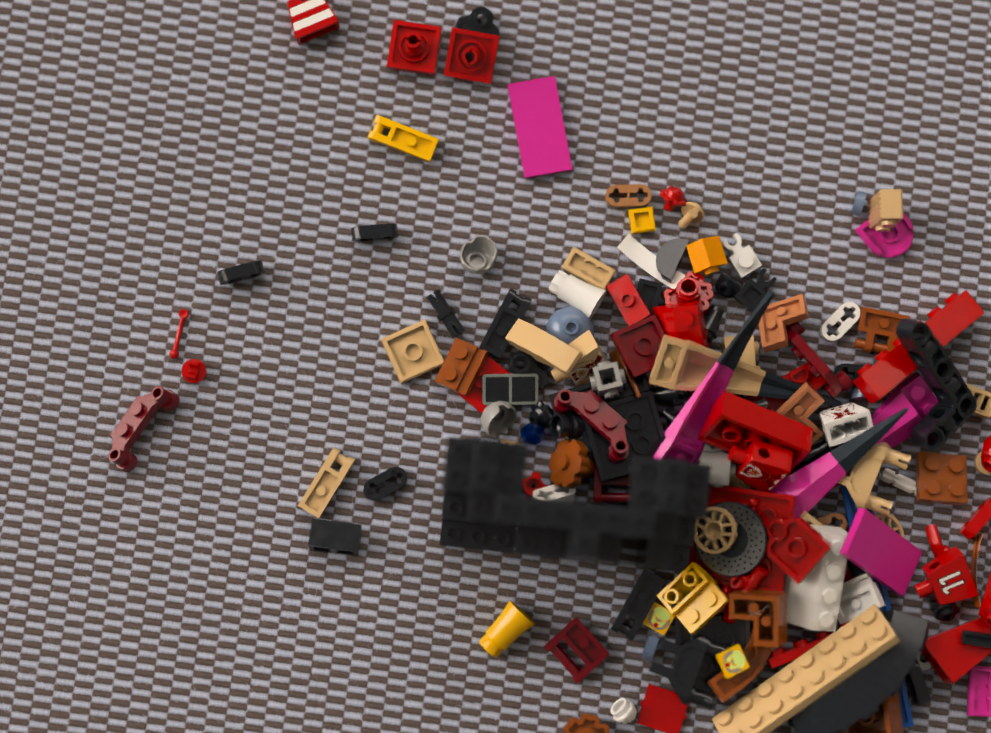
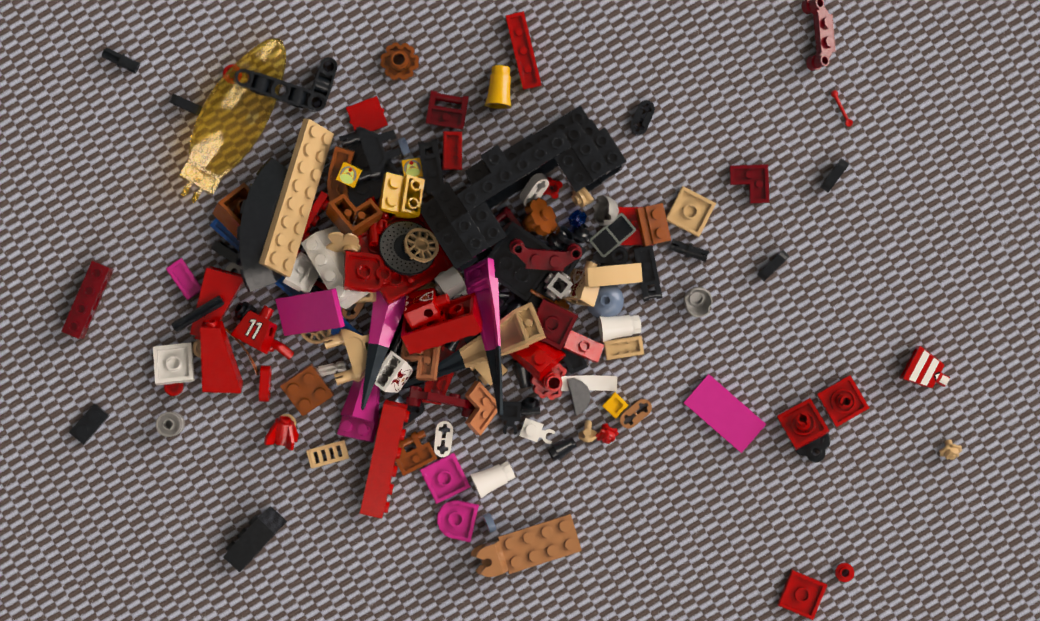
camera: 145 degrees right, 5 degrees up
red plate [182,359,207,384] -> none
tan plate [298,447,355,519] -> none
black hinge [308,518,362,557] -> none
yellow plate [367,115,439,163] -> none
white plate [611,698,637,724] -> none
light orange brick [686,236,728,275] -> none
tan brick [867,189,904,233] -> none
black beam [896,318,977,451] -> none
none -> tan plate [326,232,361,254]
none -> dark pink tile [420,453,471,504]
none -> red plate [443,131,462,170]
none -> white plant [470,461,516,498]
none -> medium nougat hinge [471,514,582,577]
none -> red plate [505,11,542,91]
none -> black cone [547,437,577,461]
none -> dark red plate [729,164,770,204]

